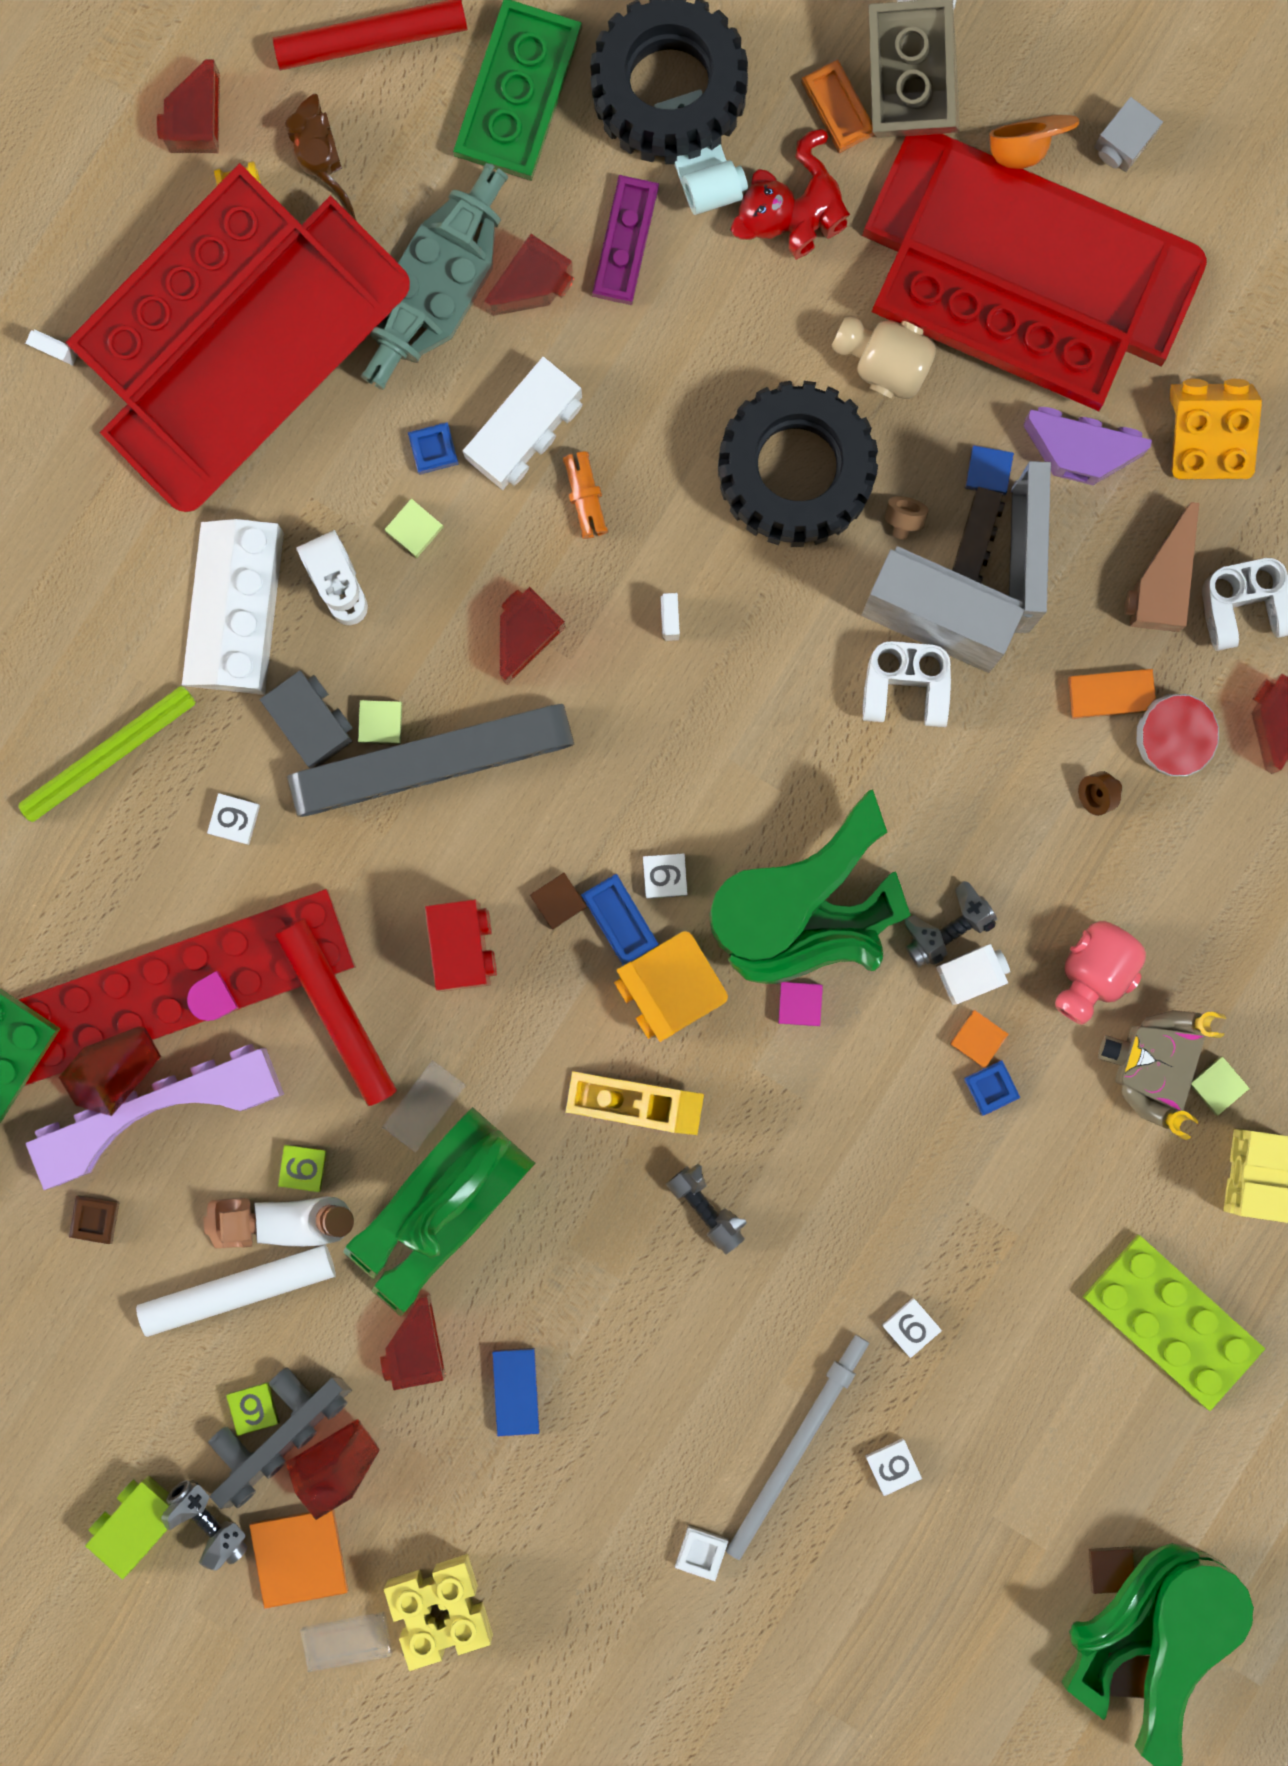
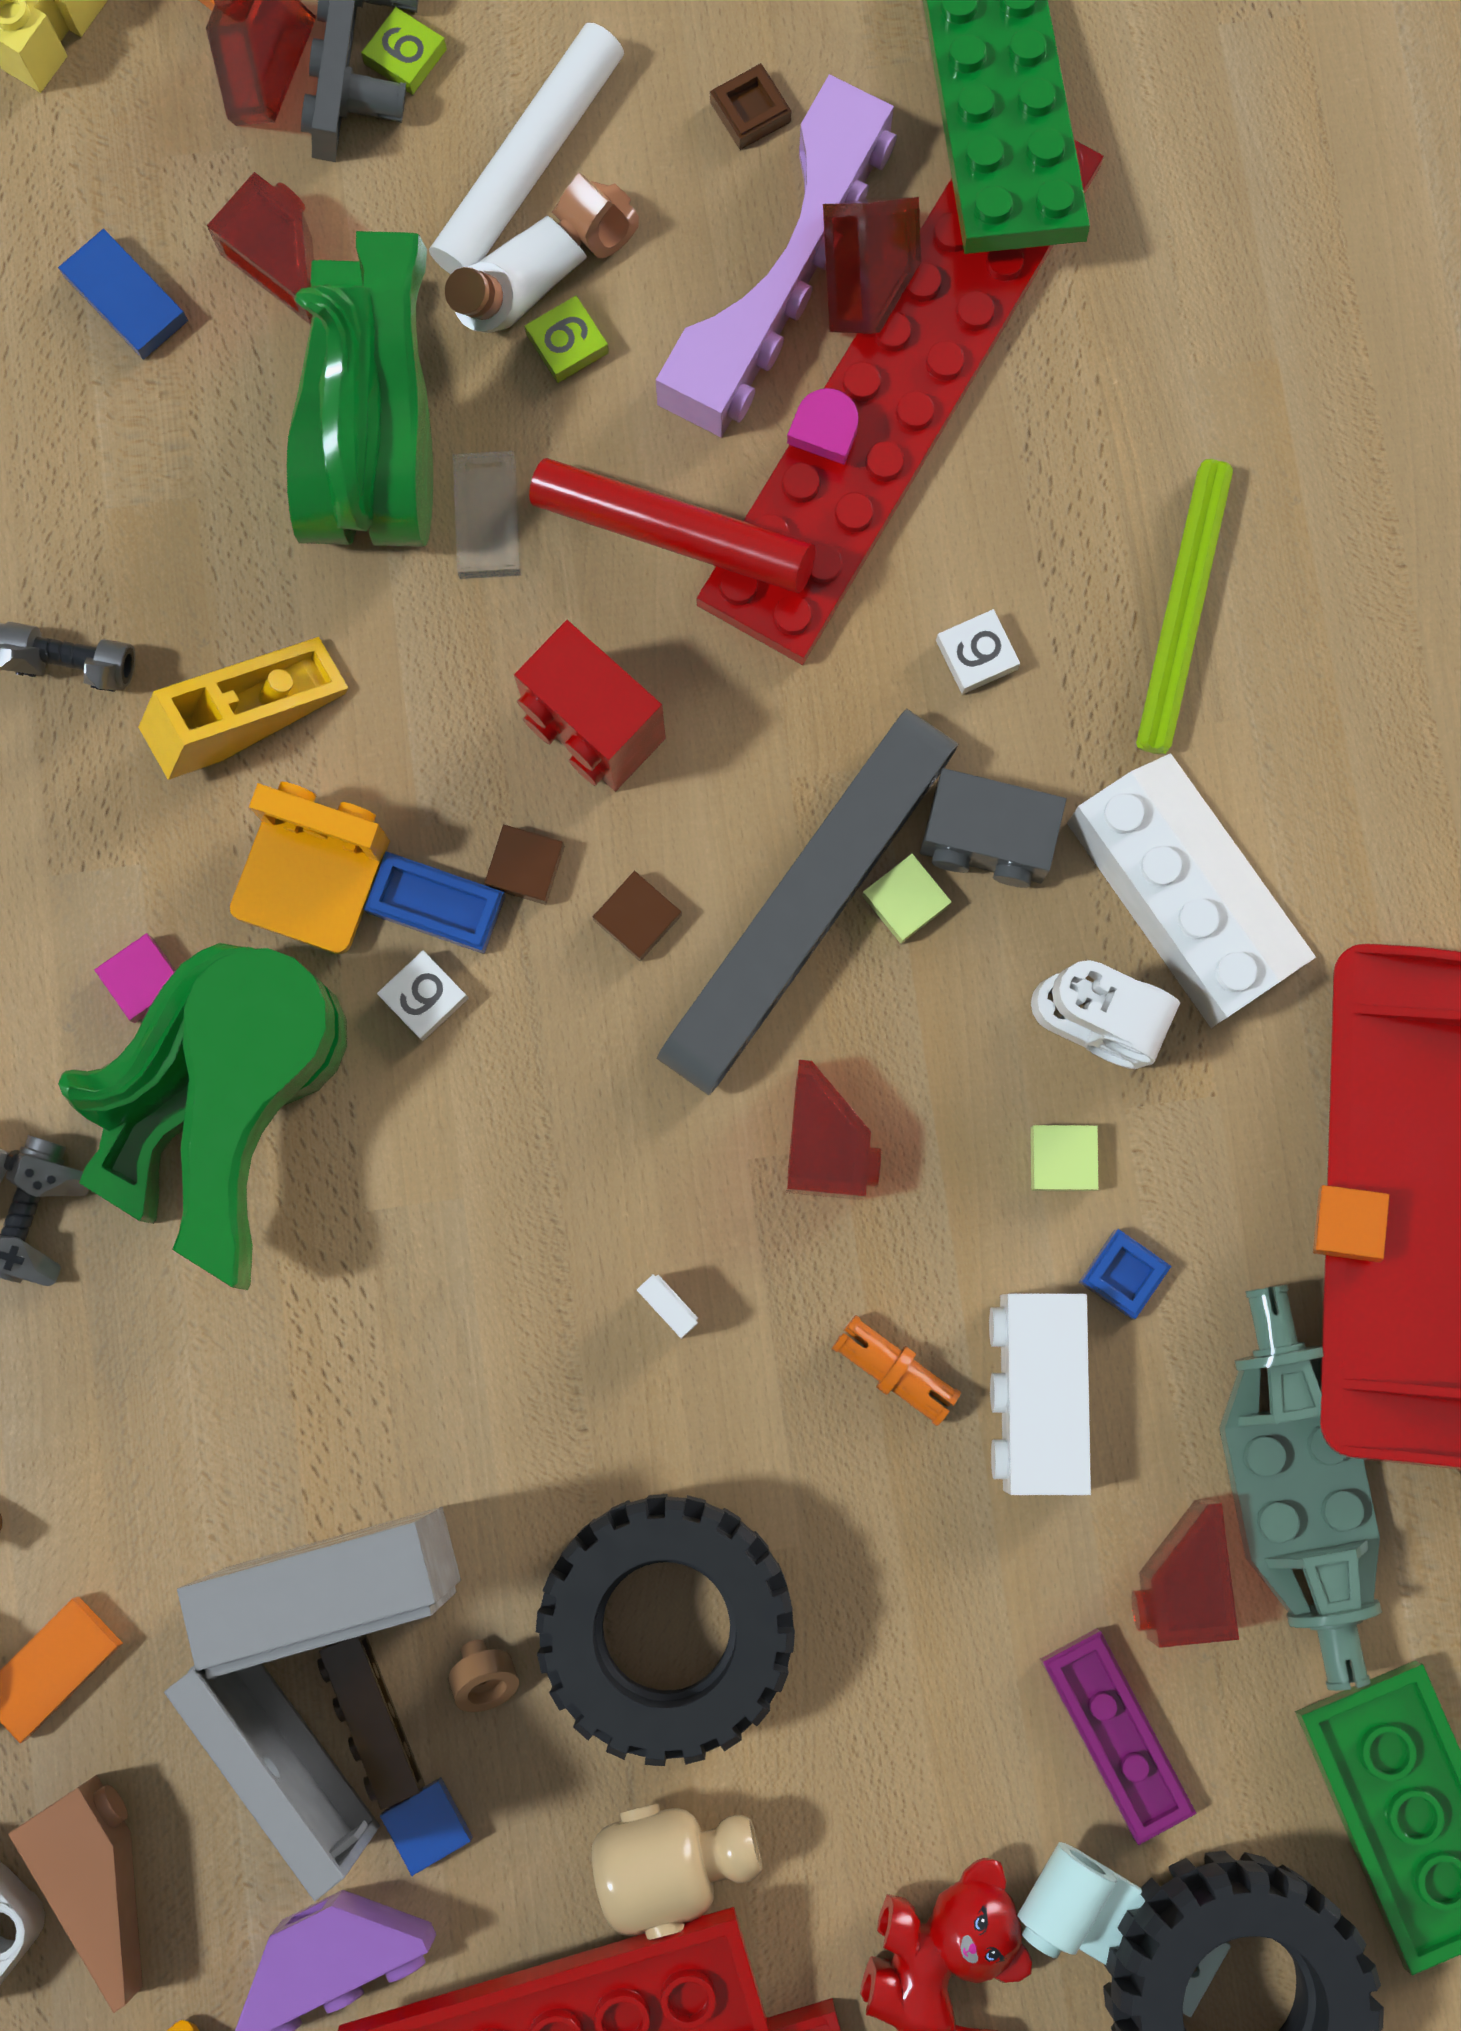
camera: 140 degrees right, 5 degrees down
white piece [863,641,951,727] -> none
none -> reddish brown tile [593,870,682,961]
none -> orange tile [1313,1185,1389,1262]

